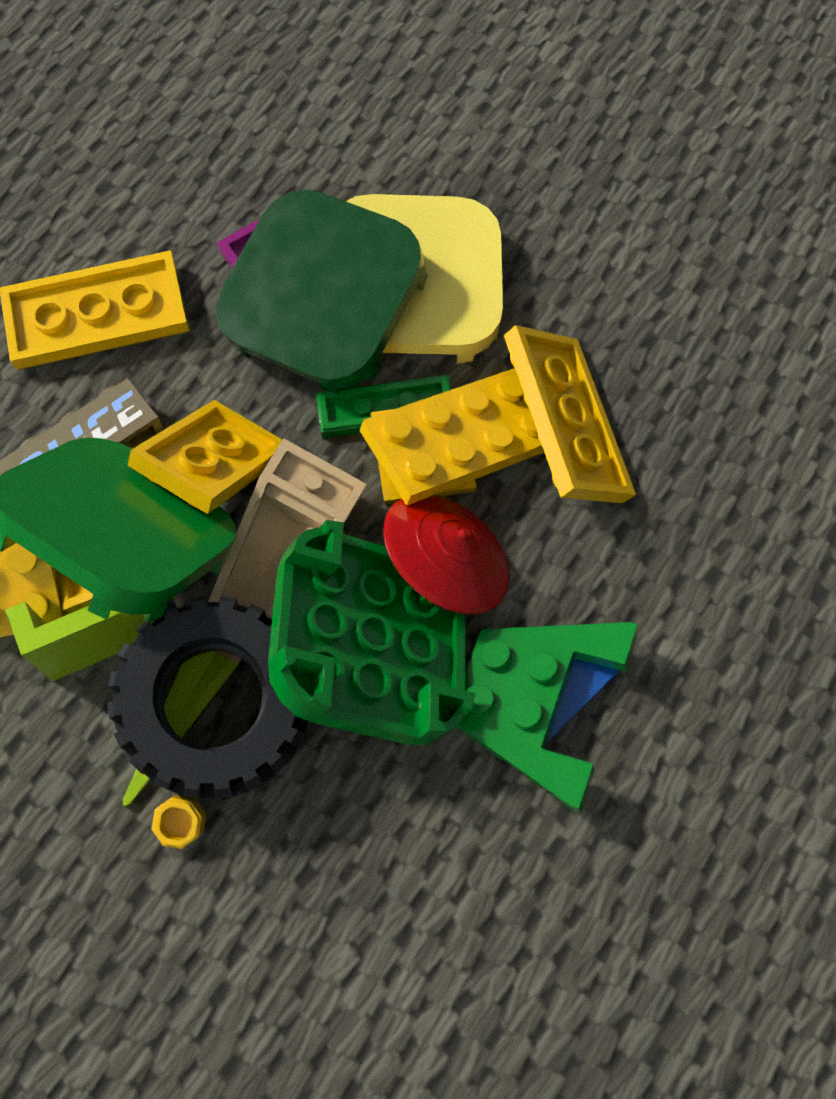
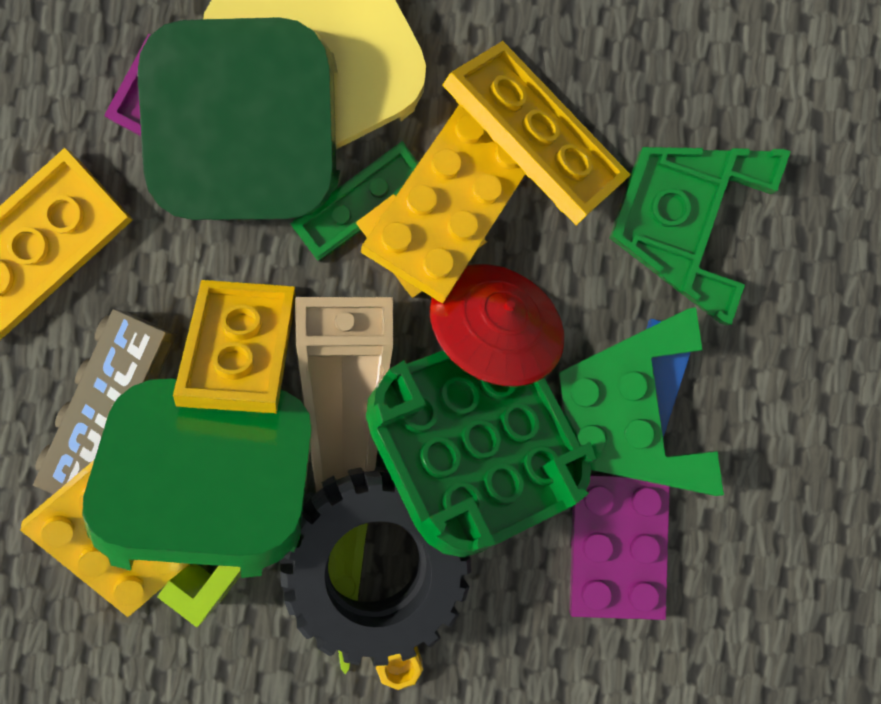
camera: 30 degrees left, 20 degrees up
none -> magenta plate [569,474,670,620]
none -> green wing [609,147,791,325]

